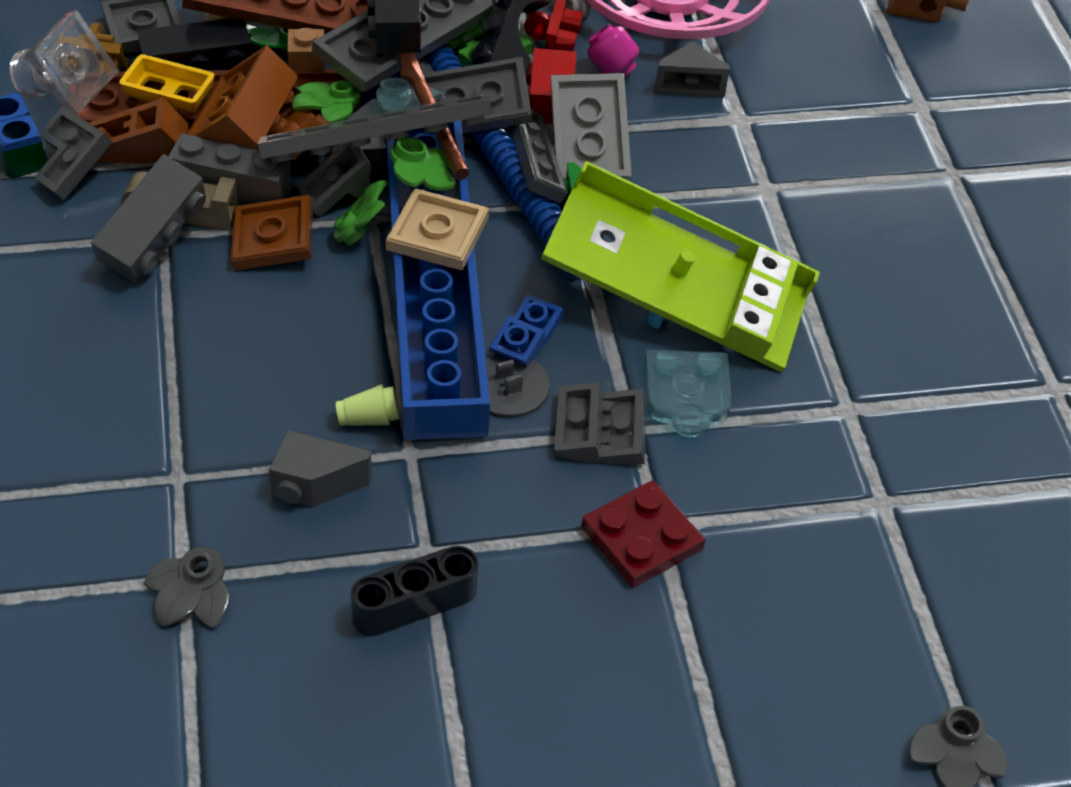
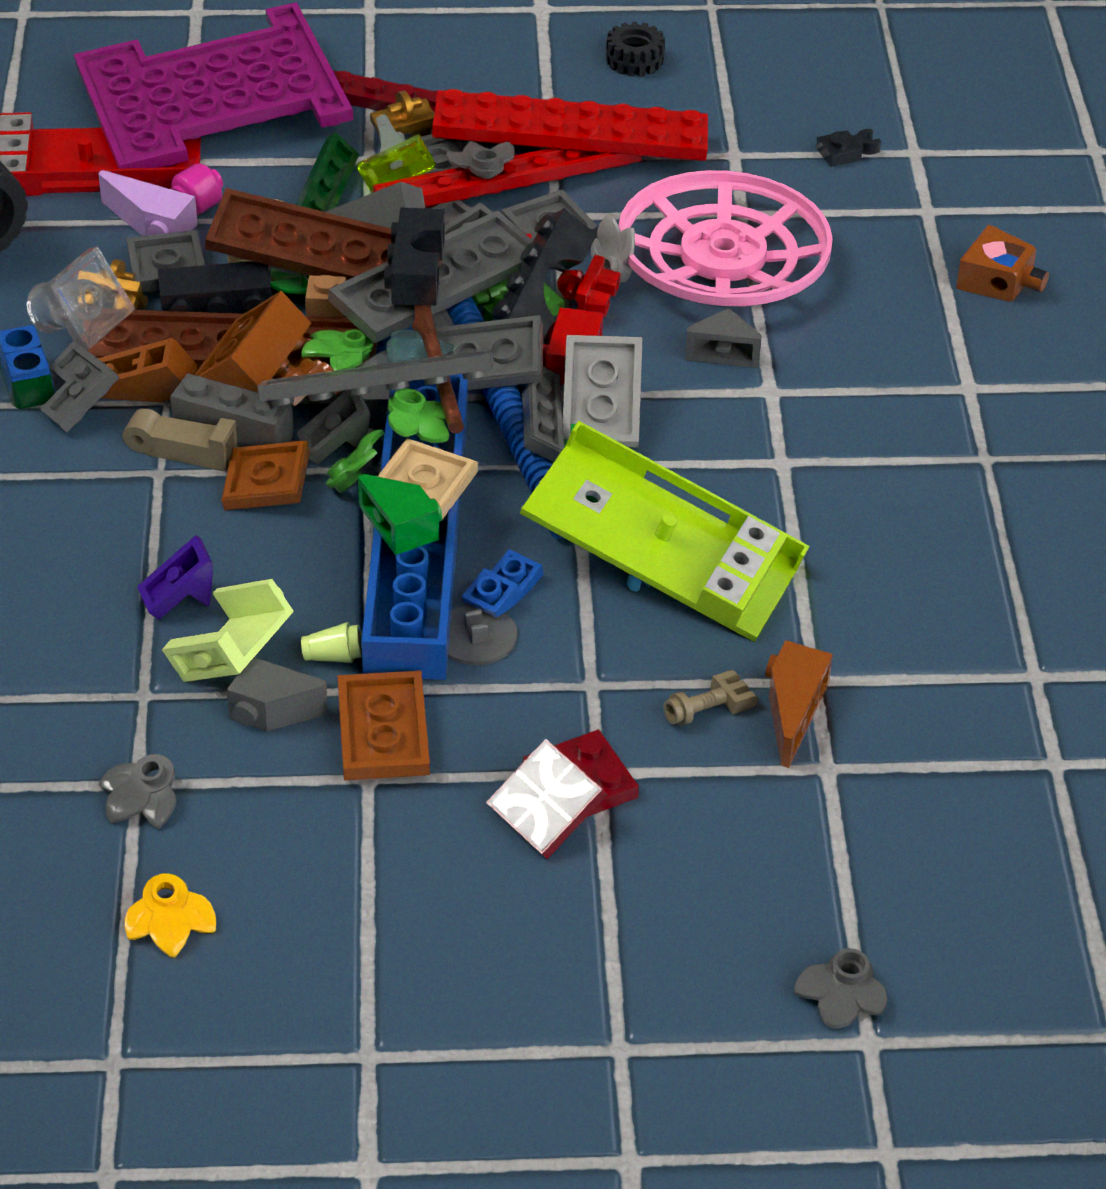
camera: 10 degrees right, 5 degrees down
dark grey brick [91,154,206,284] -> none
yellow piece [119,54,214,114] -> none
black beam [351,545,479,636] -> none
dark grey slope [554,382,647,465] -> none
dark pink head [587,24,639,77] -> none
clear light blue plate [645,350,732,437] -> none
none -> yellow plate [124,873,216,958]
none -> dark purple slope [137,535,213,620]
none -> yellowish green panel [162,579,294,682]
none -> dark orange plate [337,671,430,781]
none -> green slope [358,474,442,555]
none -> tile [486,739,607,859]
none -> dark tan hinge [663,670,758,726]
none -> dark orange slope [765,640,833,768]

